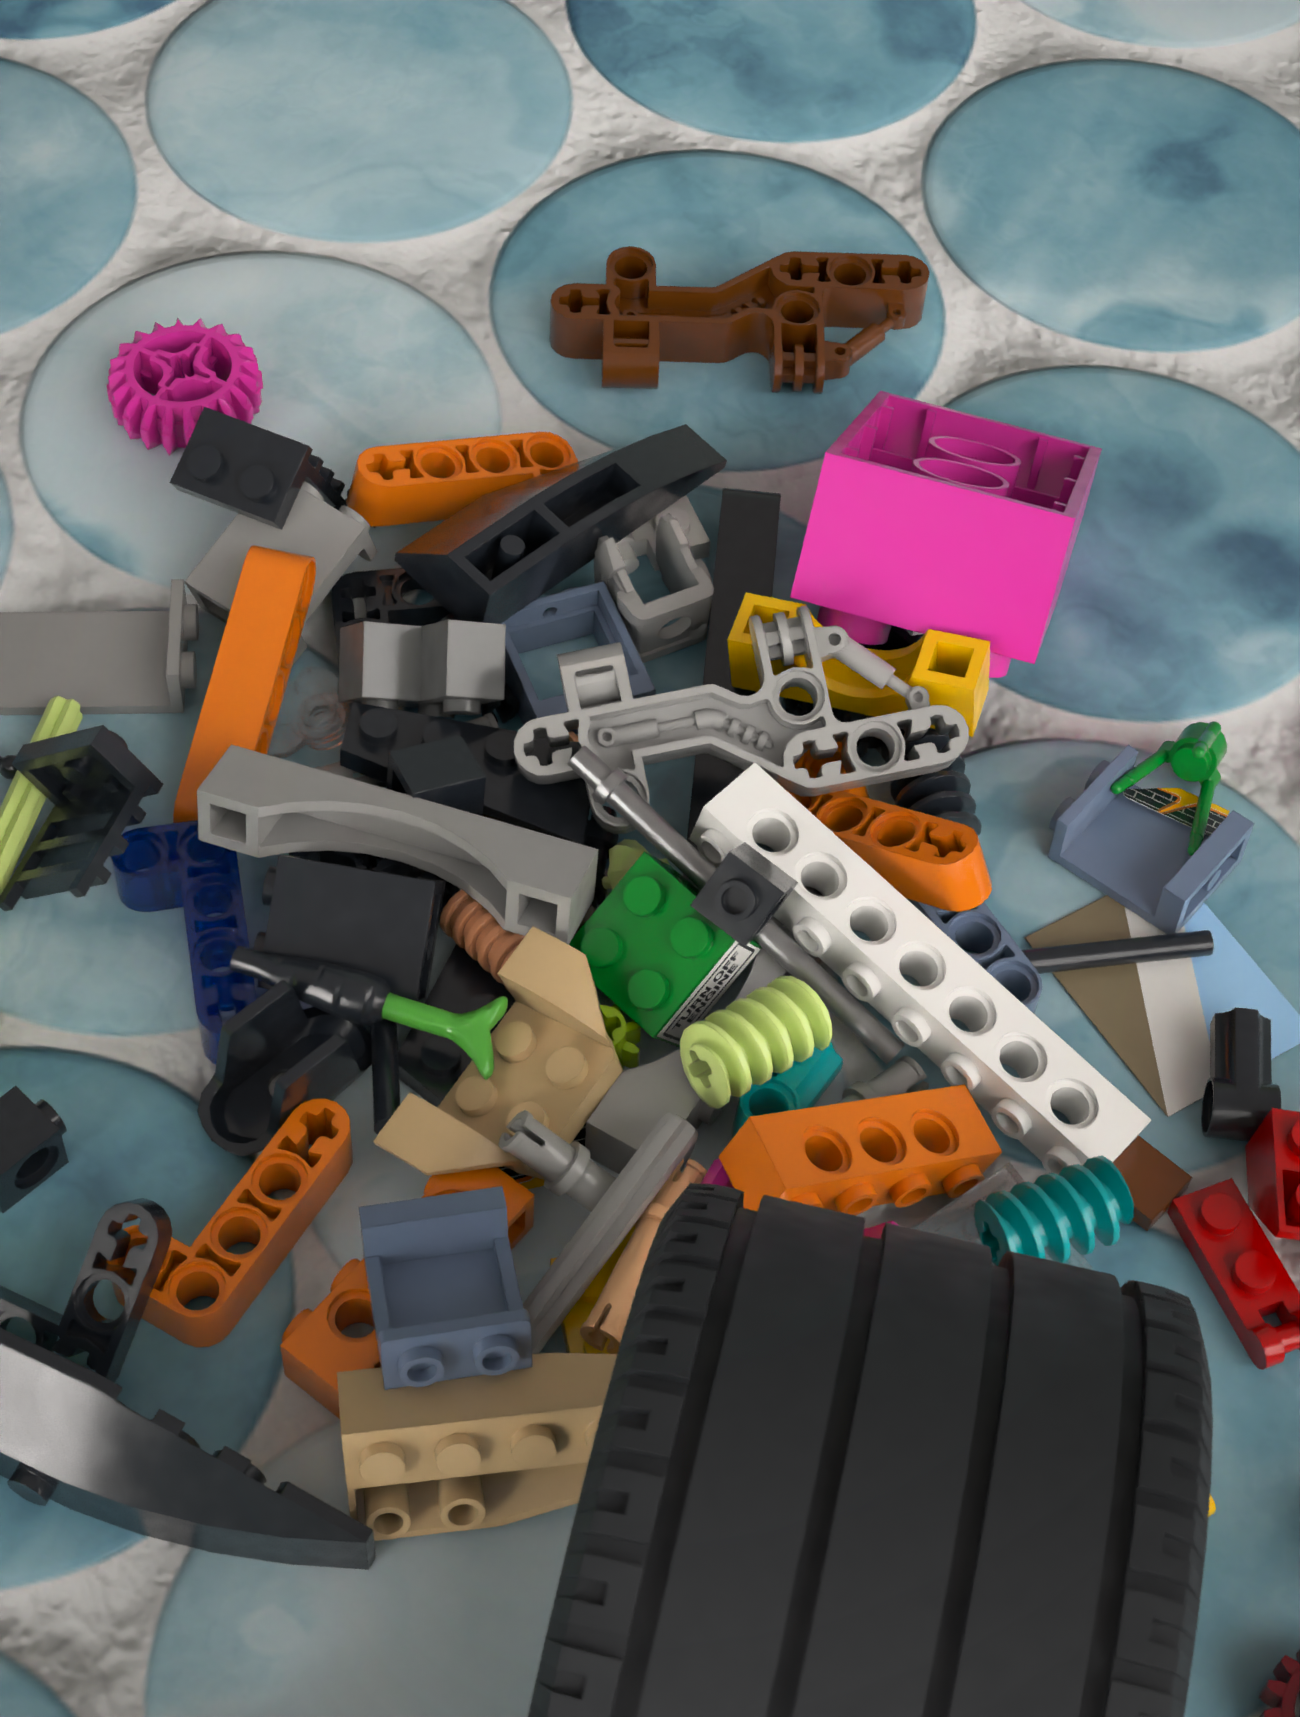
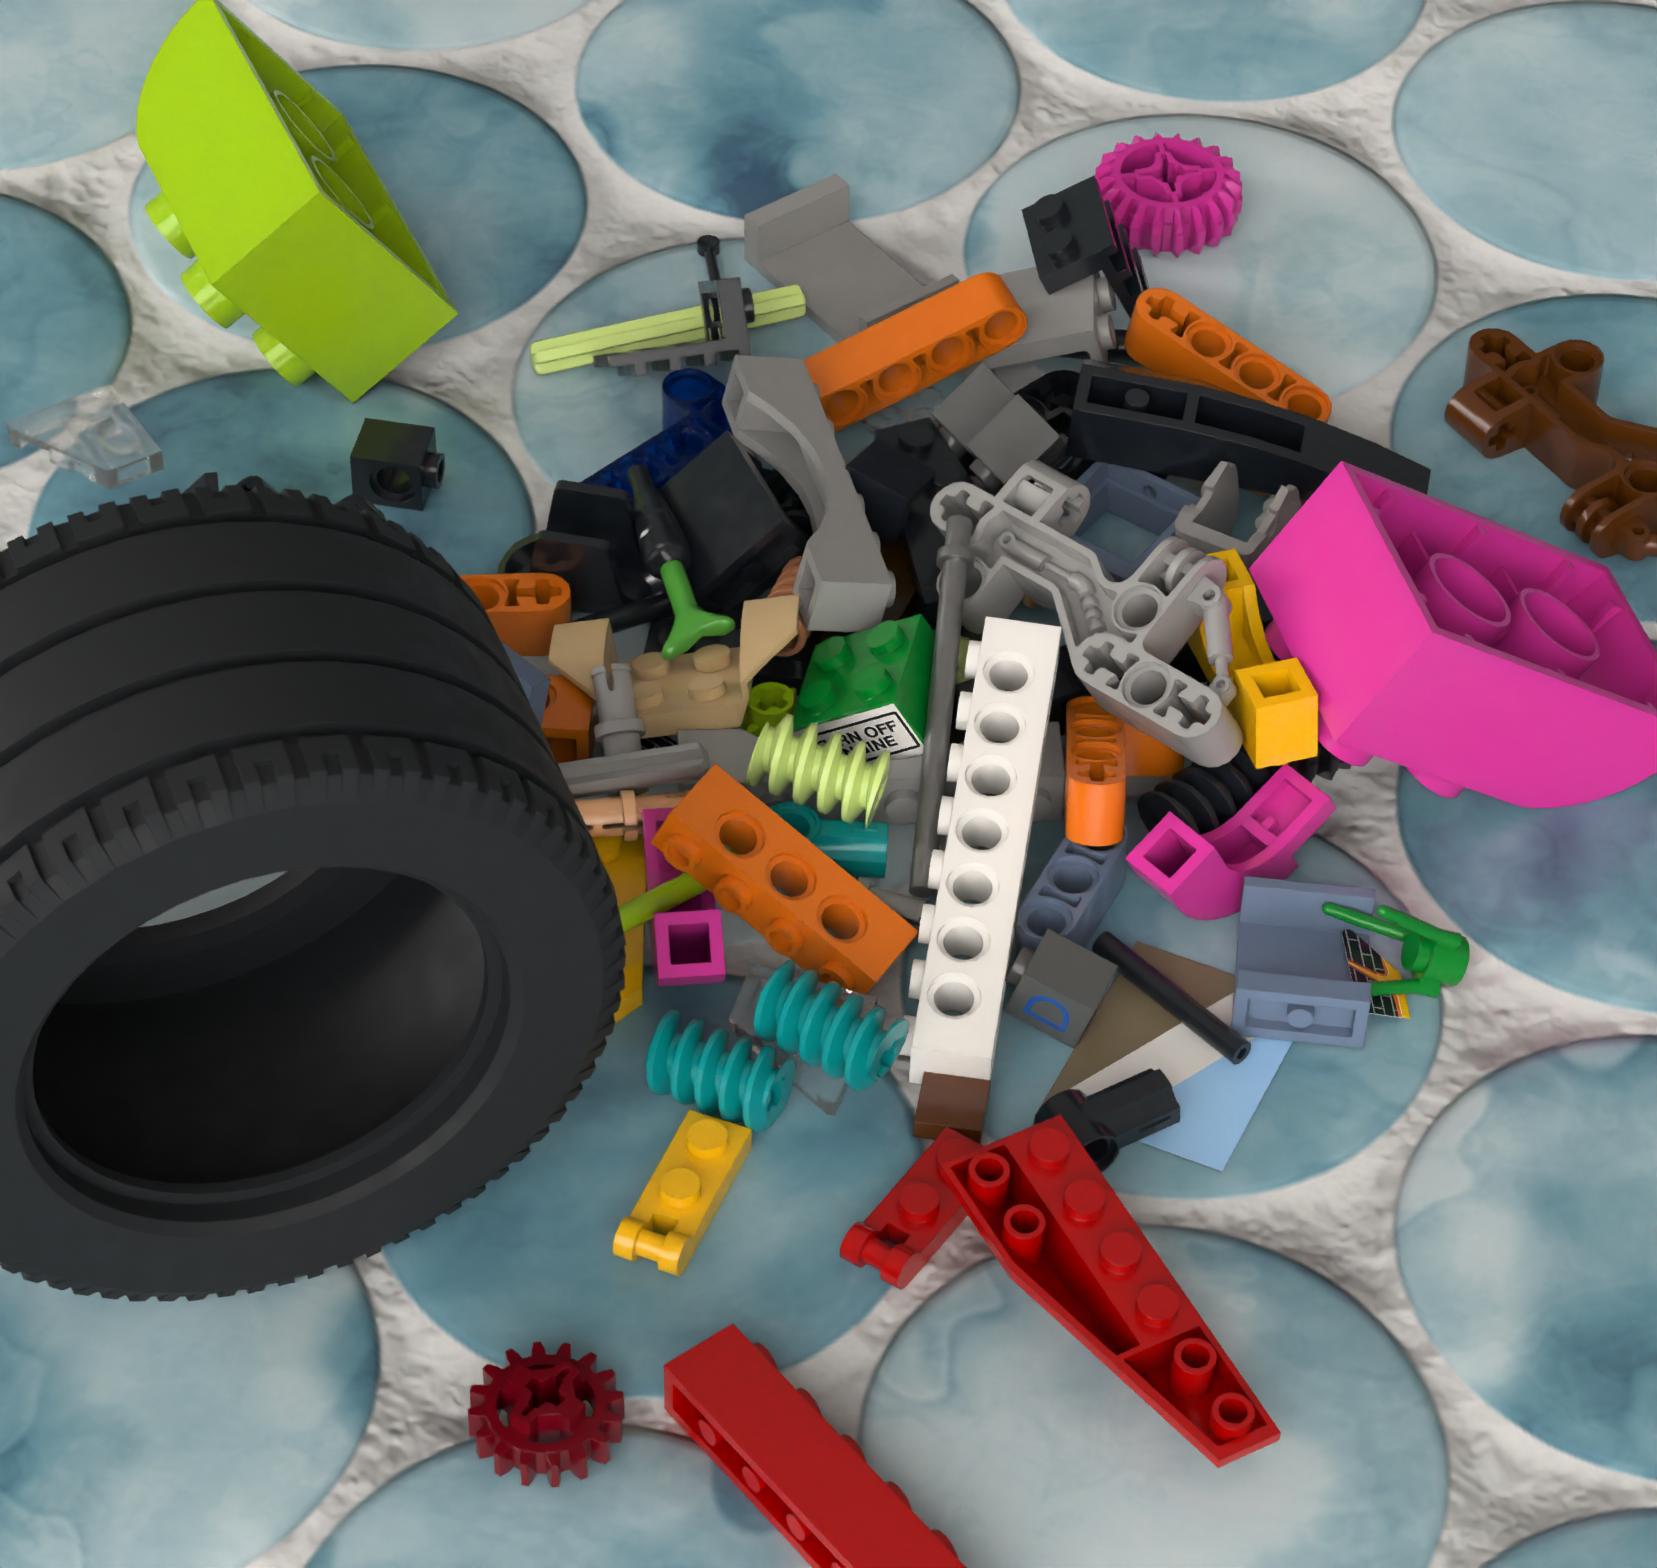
camera: 60 degrees right, 10 degrees down
black brick [690,842,798,947] -> none
none -> dark grey brick [1004,928,1118,1048]
none -> dark pink arch [1125,764,1336,920]

